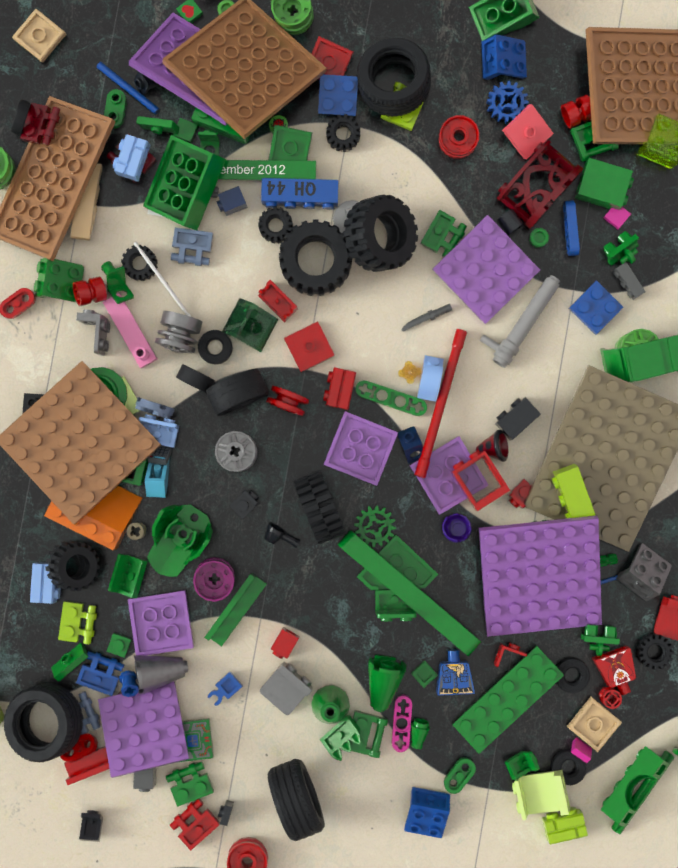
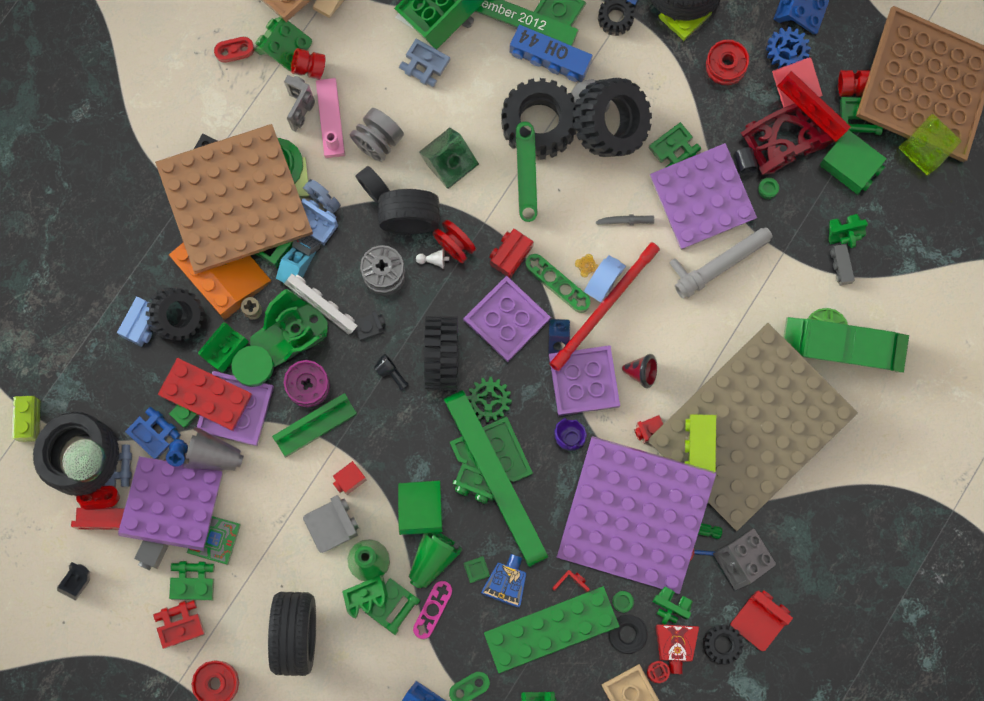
camera: 20 degrees right, 10 degrees down
green plate [51,643,88,682] -> none
lime plate [58,601,97,644] -> none
green bracket [101,261,134,304] -> none
black tyre [121,245,158,281] -> none
white piece [133,242,191,317] -> none
black tyre [198,330,233,364] -> none
blue plate [207,671,243,706] -> none
dark blue brick [216,186,248,216] -> none
black plate [218,800,234,826] -> none
black tyre [258,207,293,244] -> none
red hinge [258,280,298,323] -> none
red plate [284,321,335,372] -> none
green cone [411,718,430,749] -> none
red window [451,450,510,511] -> none
black brick [495,397,541,441] -> none
blue beam [563,200,580,256] -> none
blue plate [568,280,623,335] -> none
dark pink tile [603,207,631,230] -> none
none -> clear green tile [62,439,105,482]
none -> red plate [158,358,252,431]
none -> green tile [231,346,274,387]
none -> white plate [284,274,357,335]
none -> green tile [398,481,442,535]
none -> white piece [416,249,449,269]
none -> green piece [516,121,538,222]
none -> green tile [612,591,634,613]
none -> red fence [777,71,850,142]

